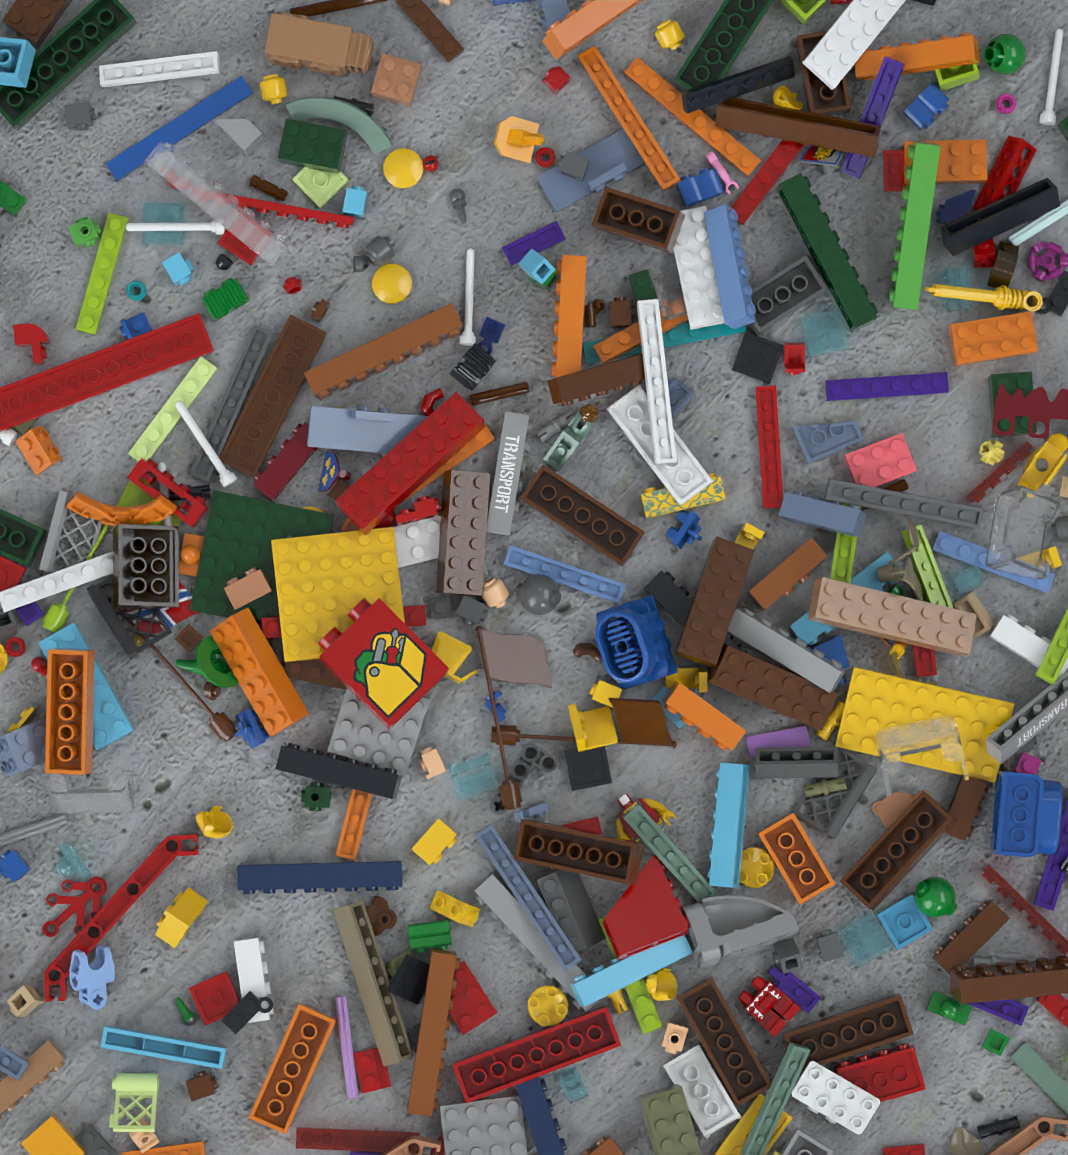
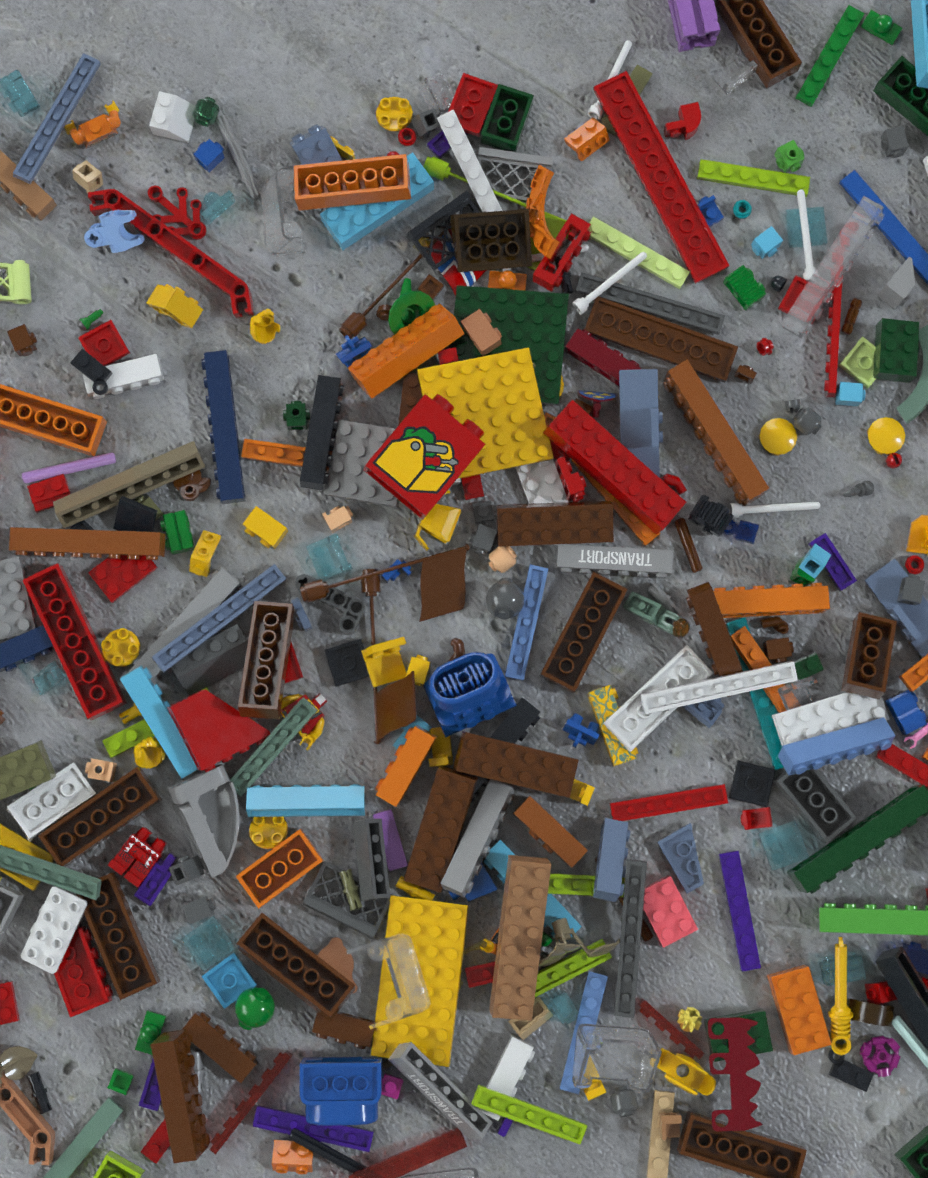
camera: 75 degrees right, 5 degrees down
medium azure brick [101,1025,228,1069] -> none

